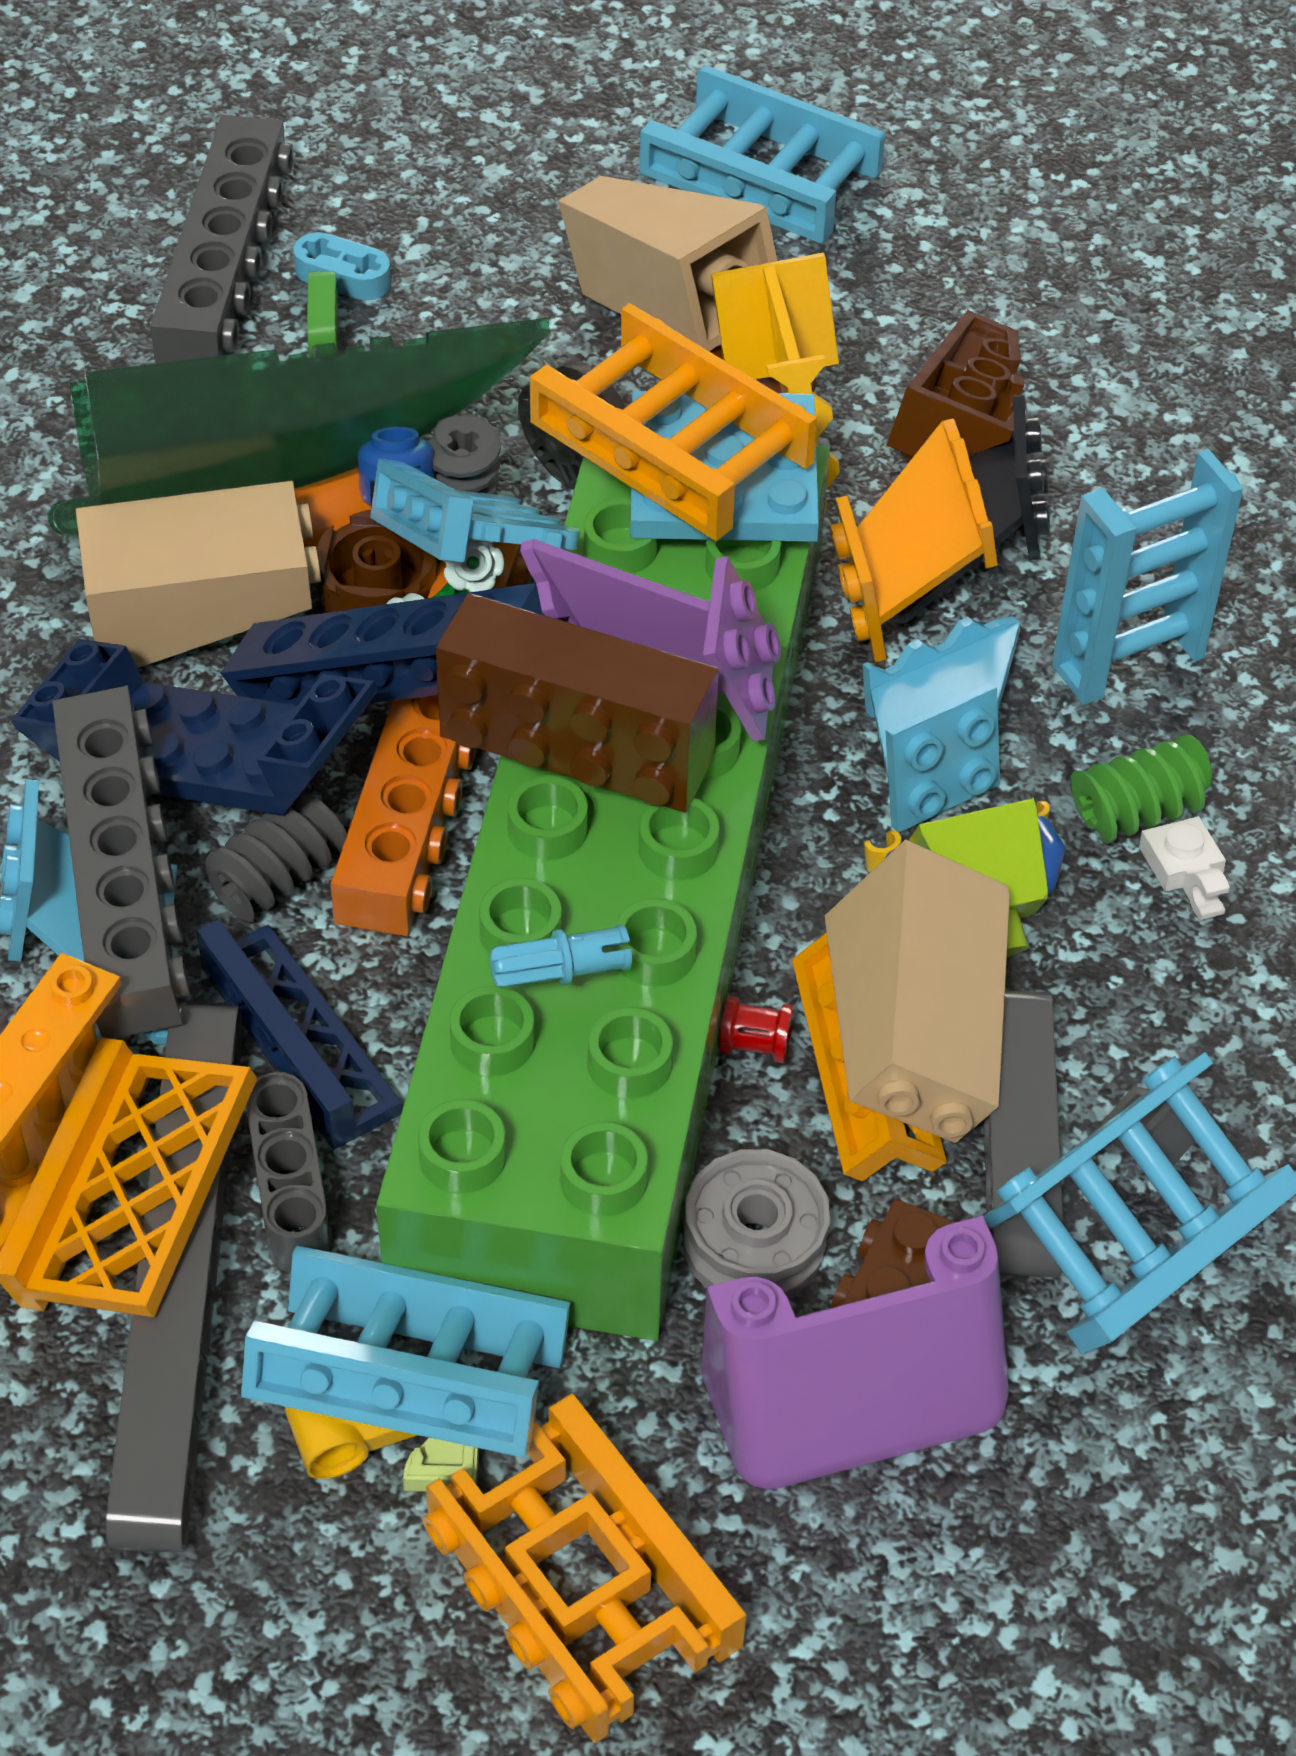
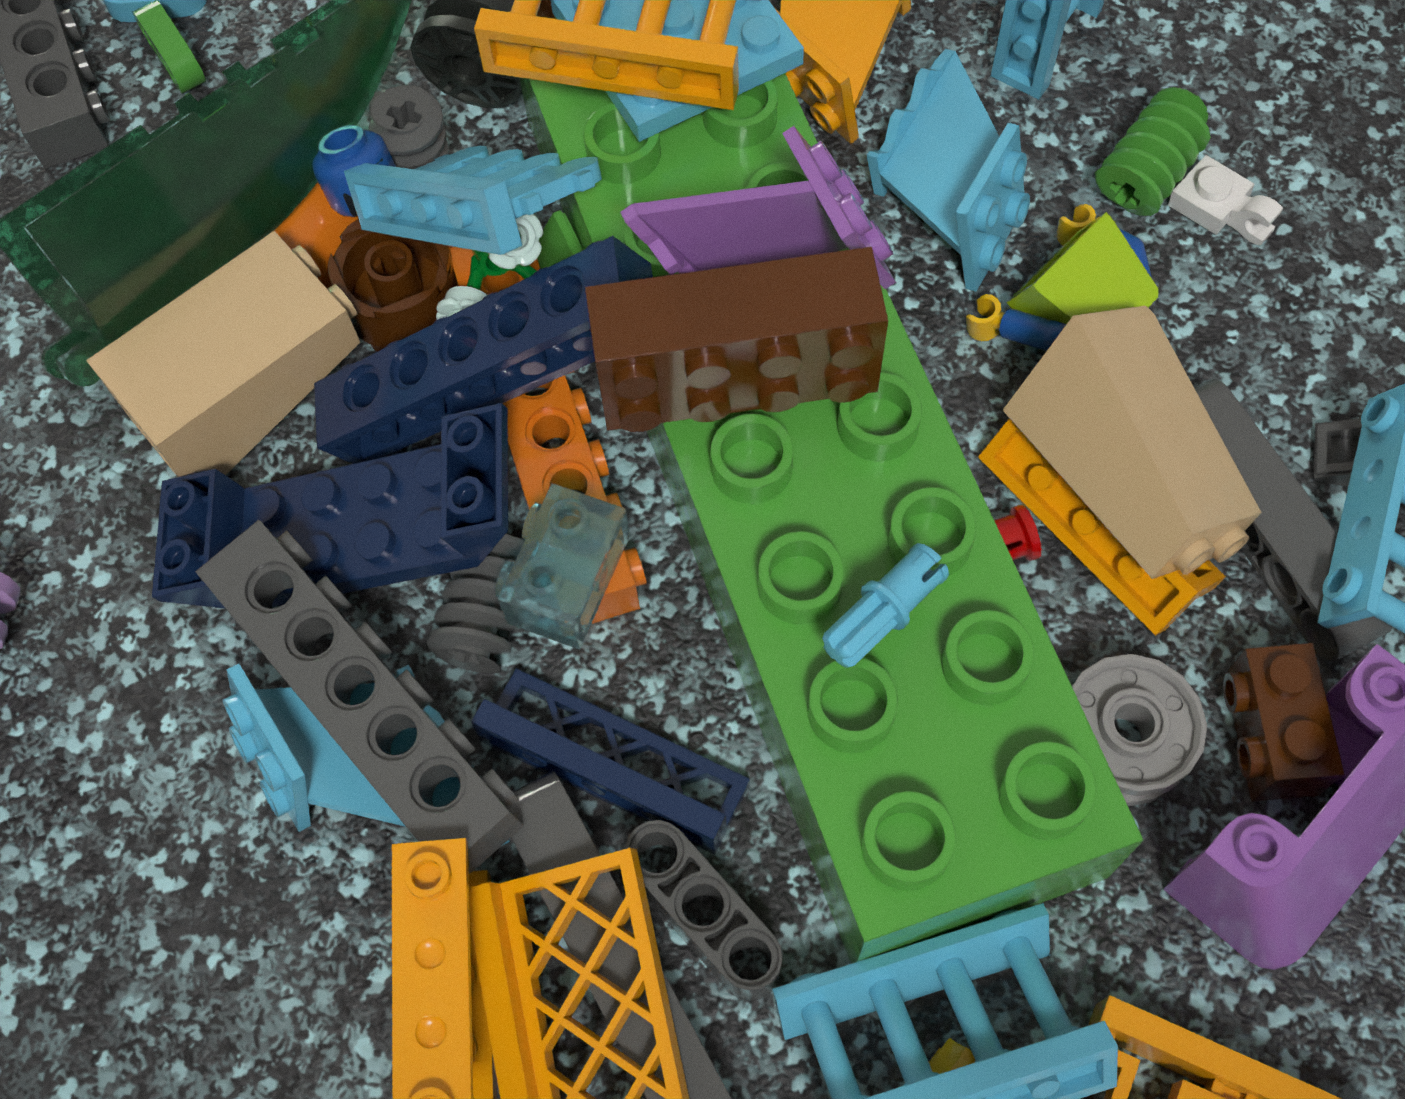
camera: 25 degrees left, 15 degrees up
none -> clear light blue brick [495,483,630,650]

